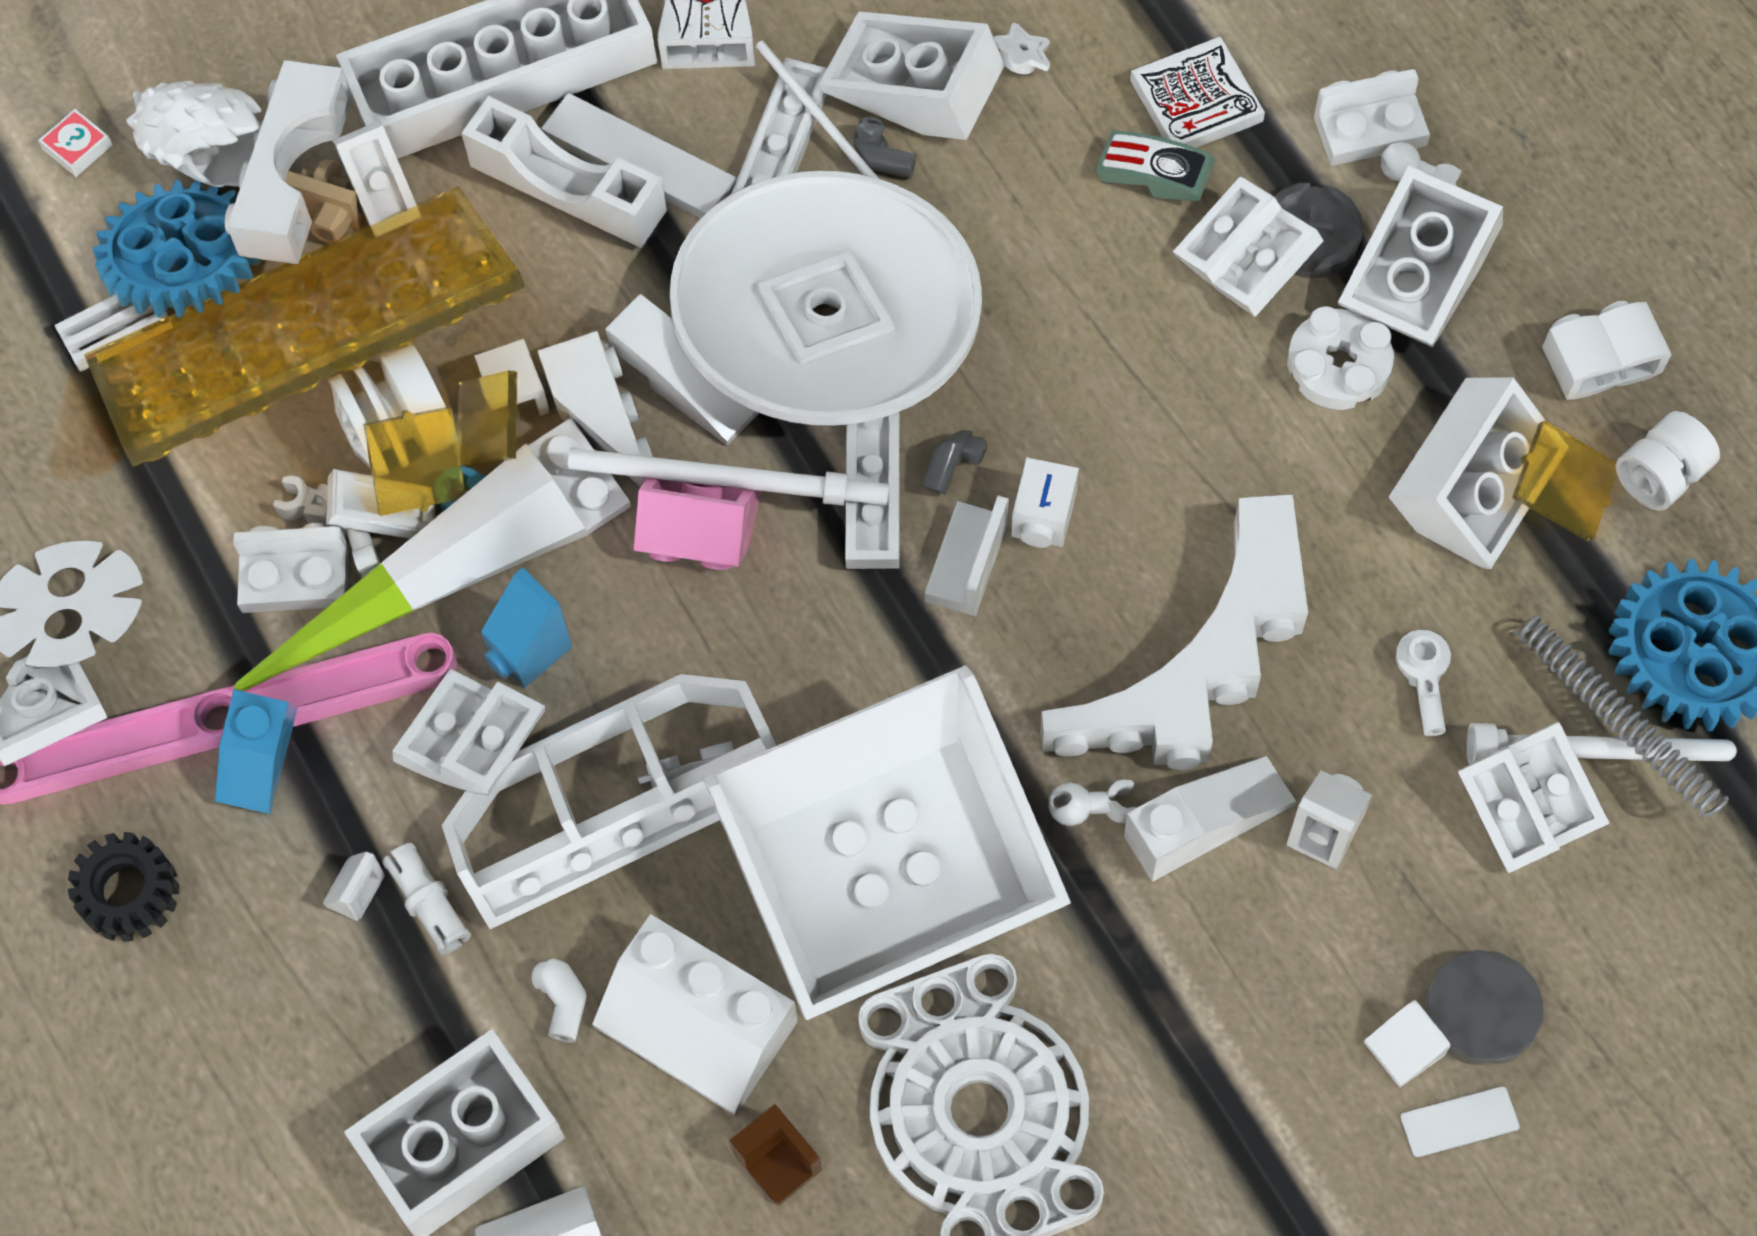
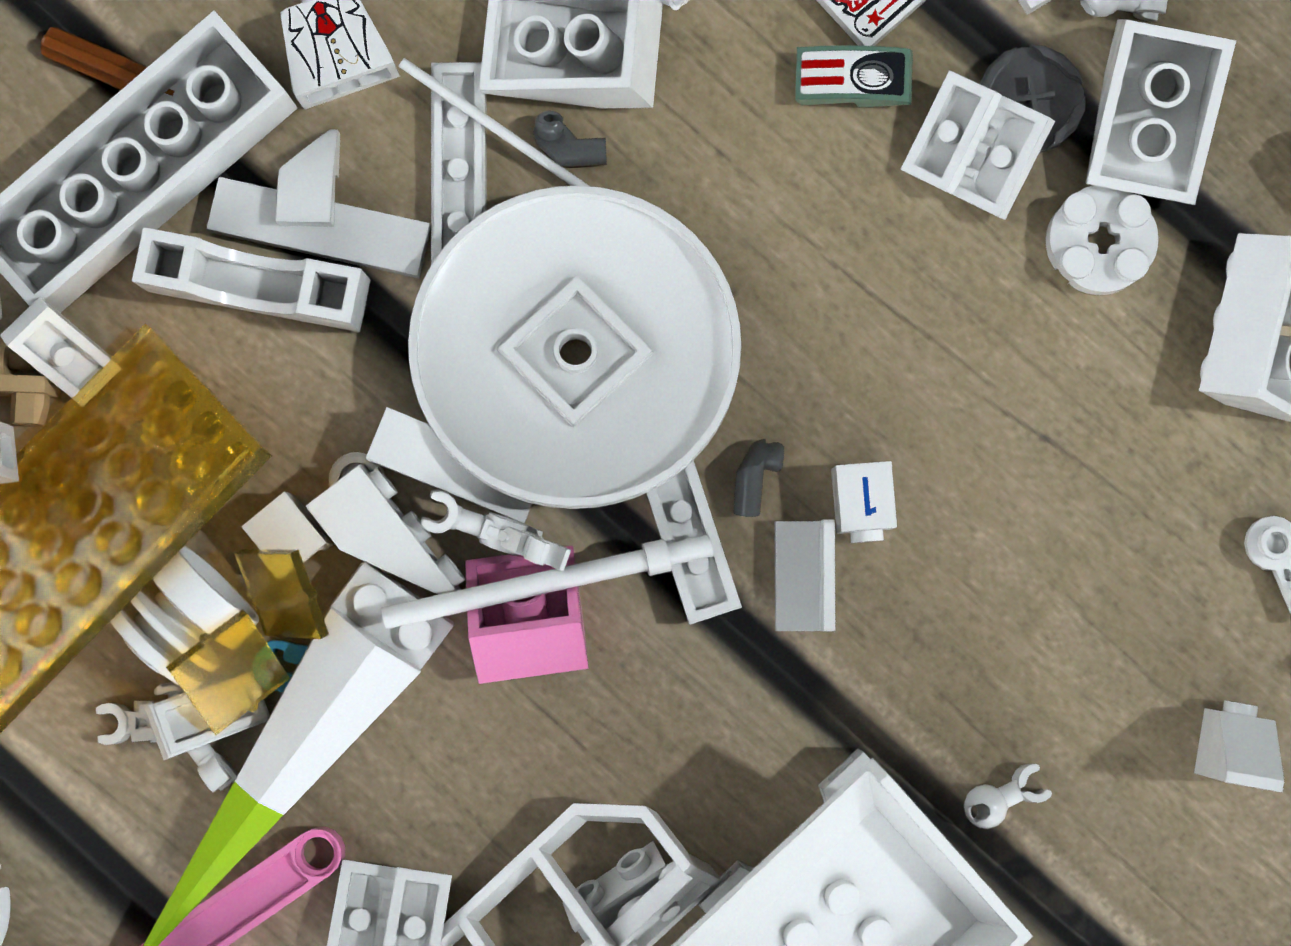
camera: 20 degrees left, 20 degrees up
white bracket [233,523,350,613] -> none
dark azure slope [481,567,572,688] -> none
white arch [1040,495,1308,770] -> none
white slope [1124,756,1296,882] -> none
none -> white slope [276,129,340,227]
none -> white piece [420,489,571,571]

